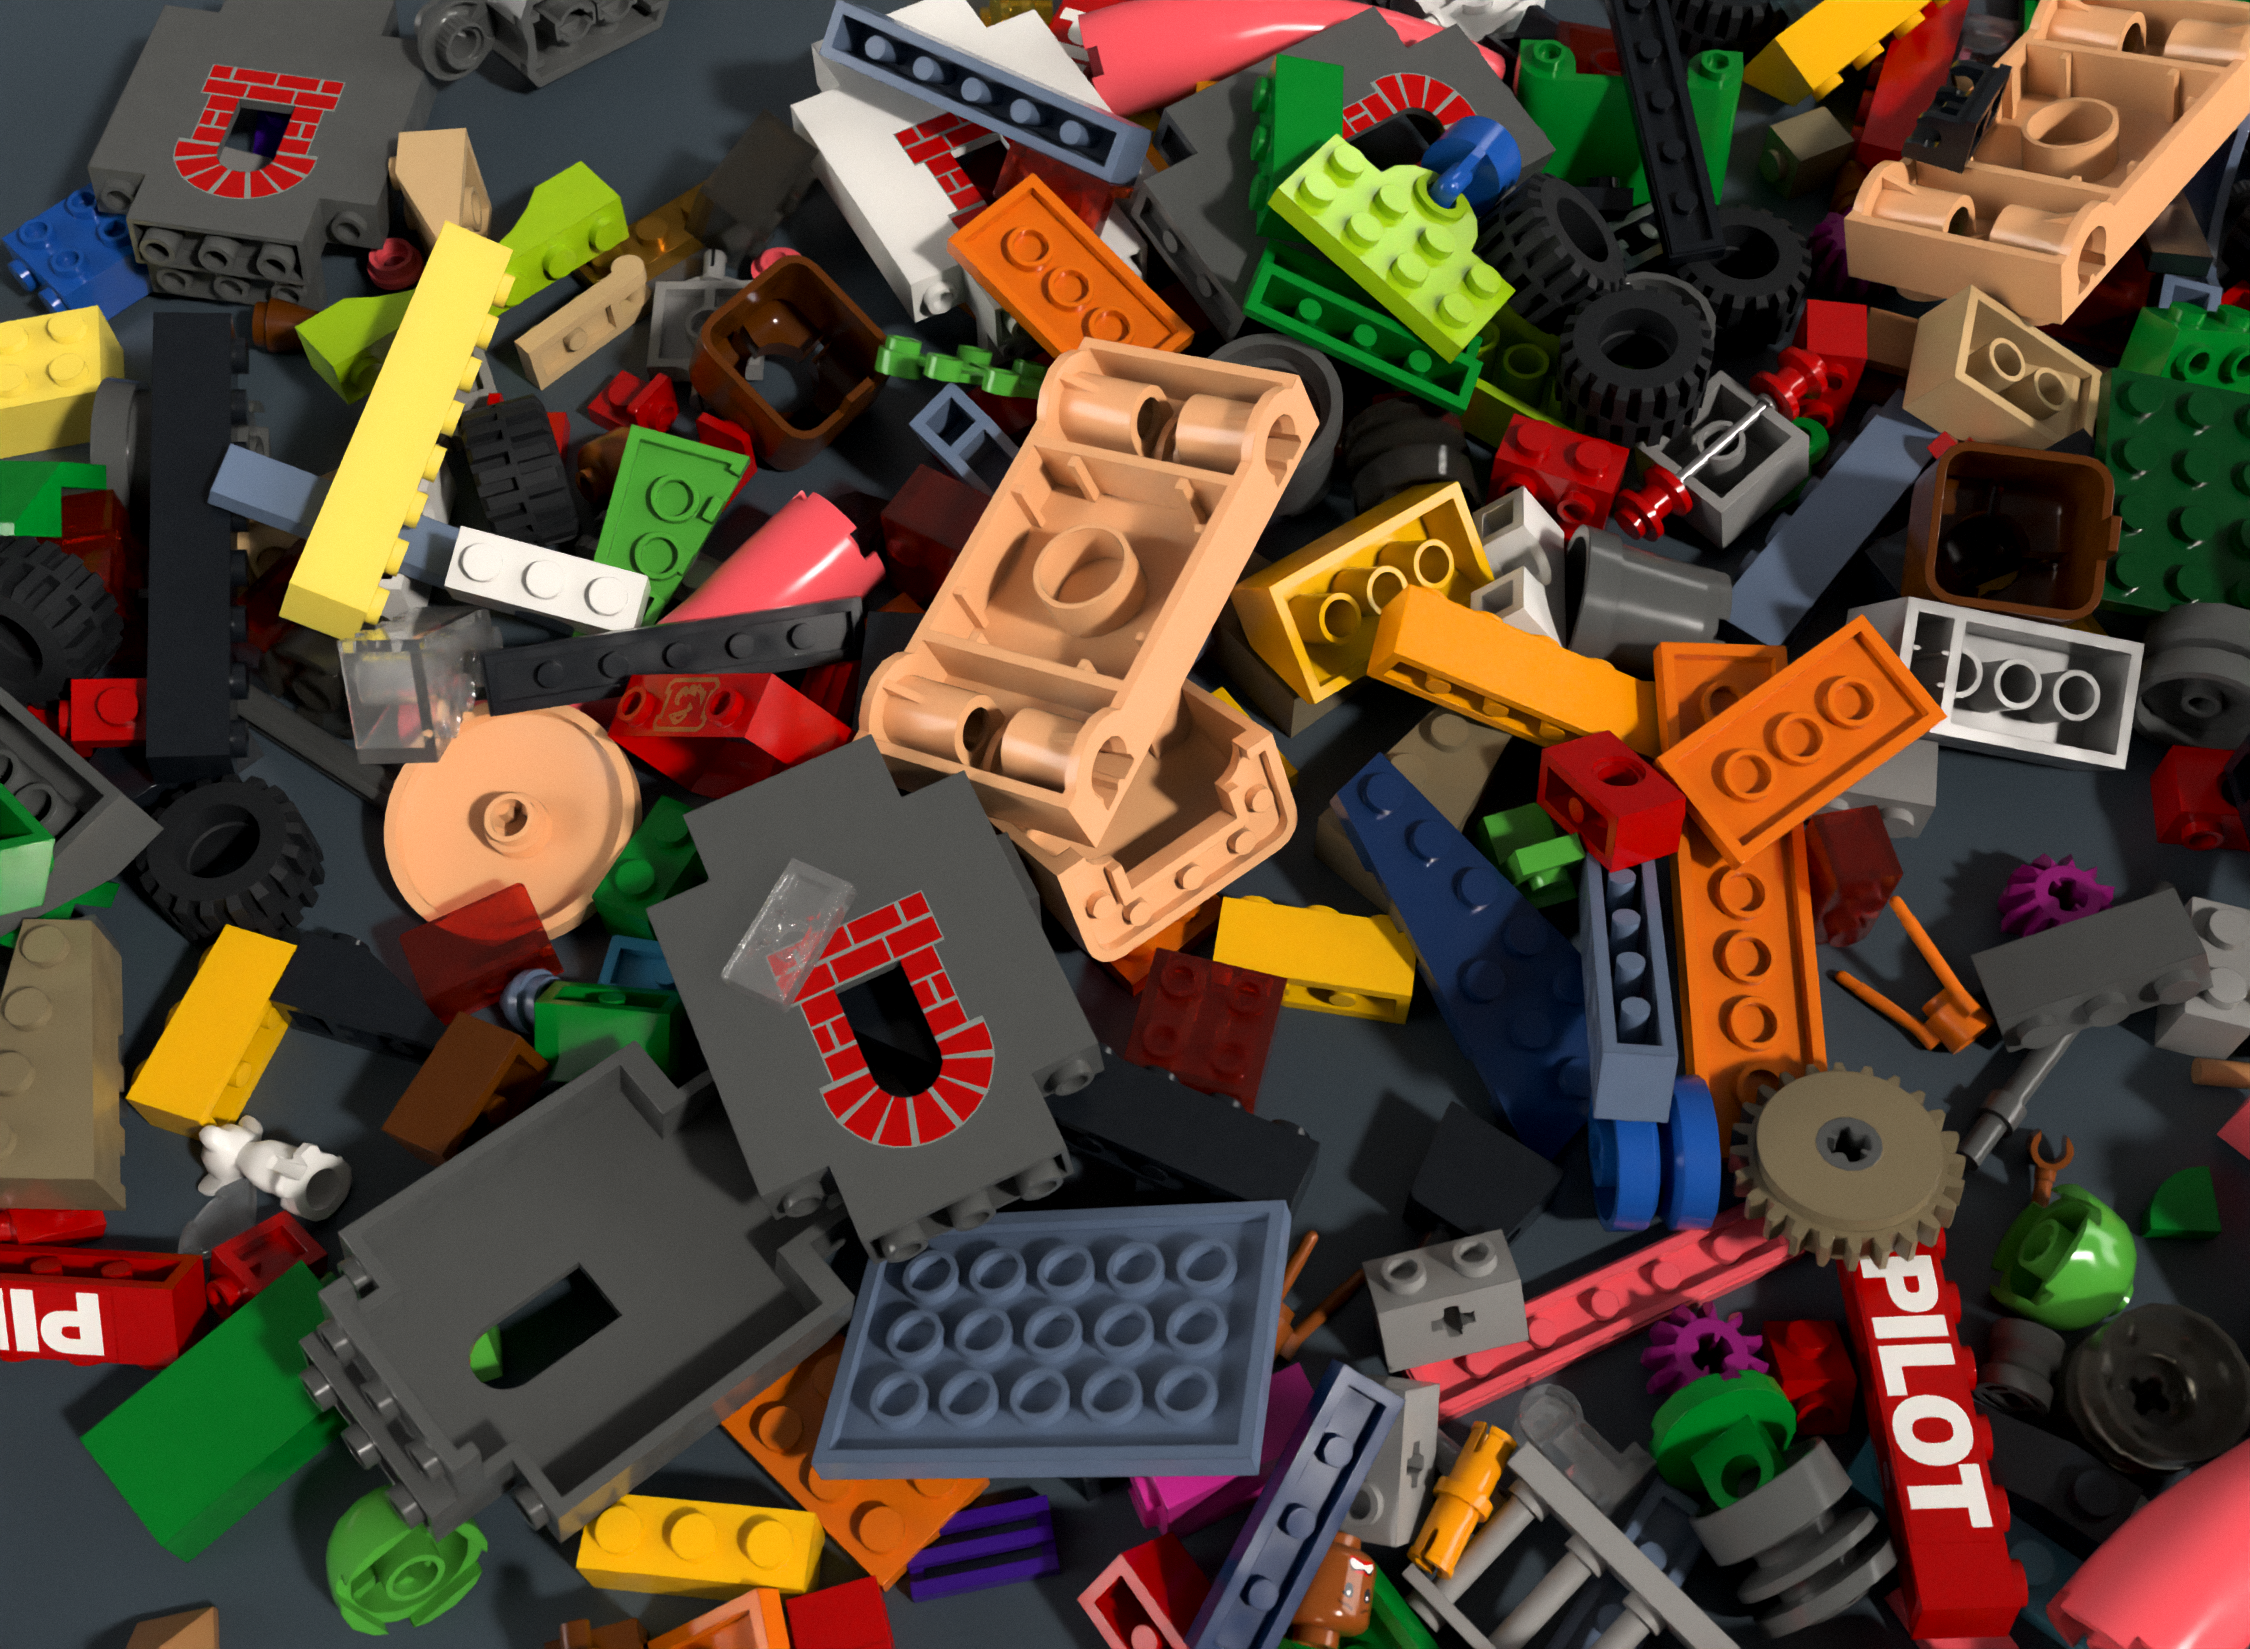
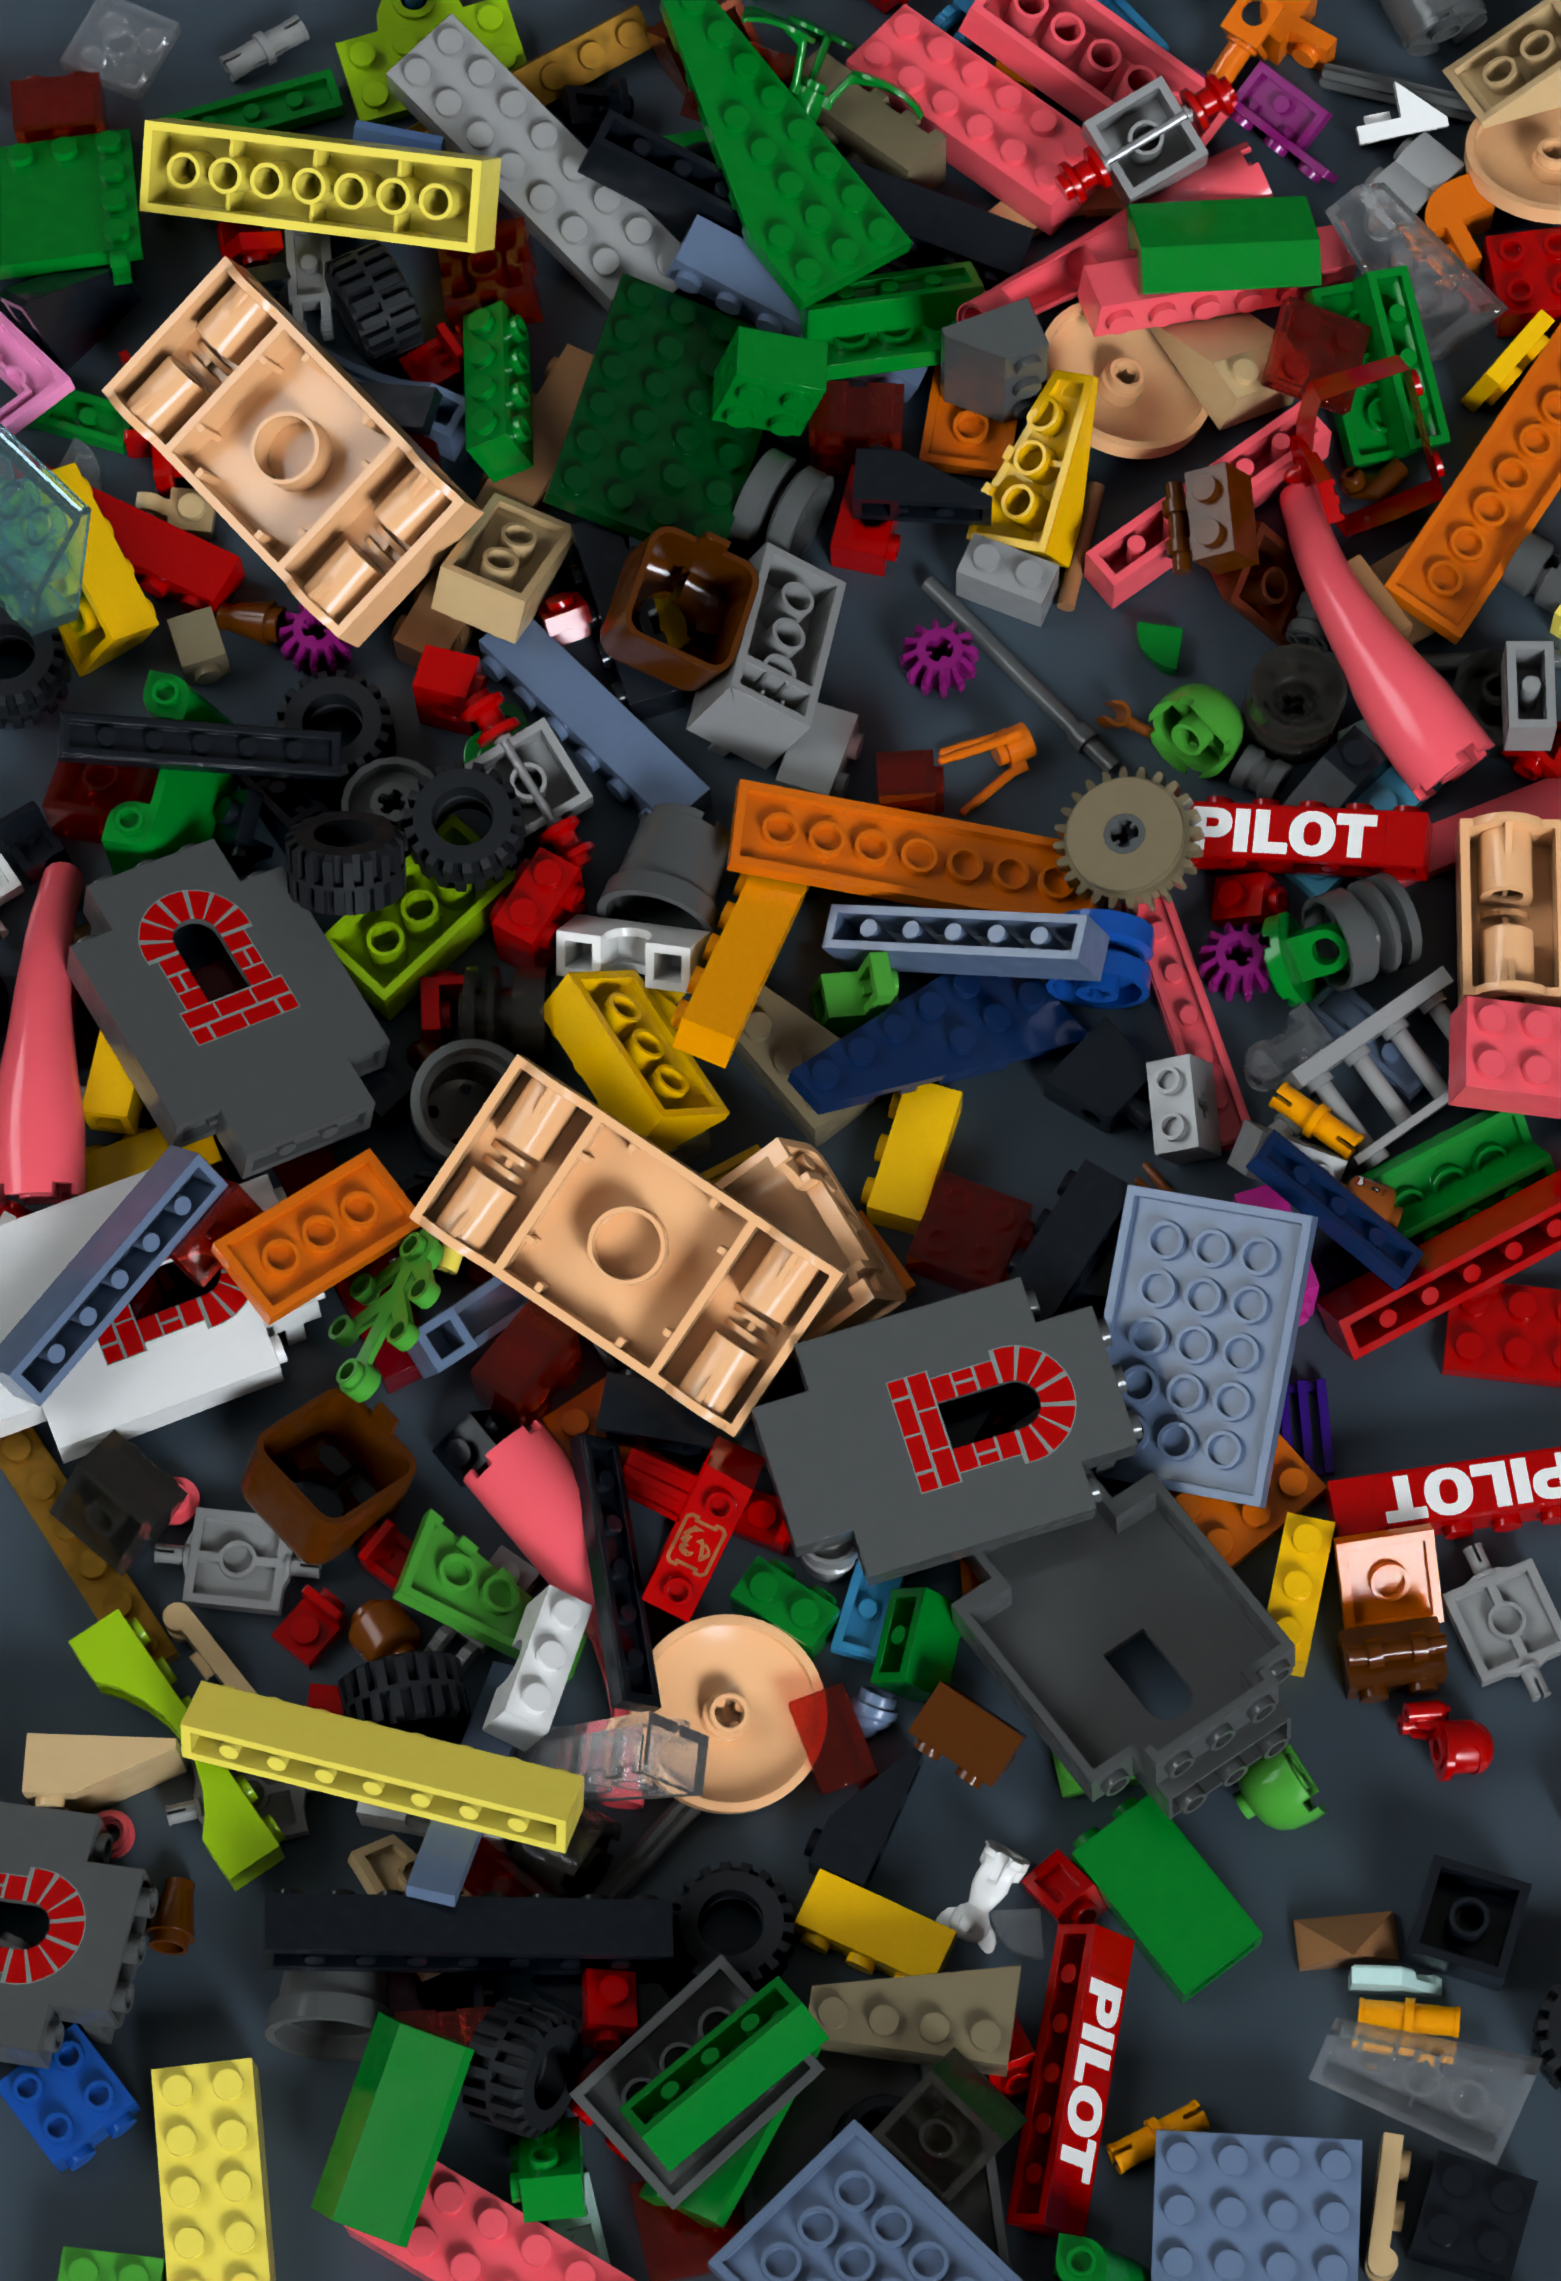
camera: 80 degrees left, 10 degrees up
clear plate [720,858,857,1013] -> none
green slope [1241,238,1484,416] -> none
green brick [1249,53,1344,246] -> none
lime plate [1267,116,1521,364] -> none
red brick [1536,730,1687,873] -> none
orange plate [1651,614,1948,871] -> none
black hinge [1900,60,2012,174] -> none
dark grey brick [1970,887,2213,1053] -> none

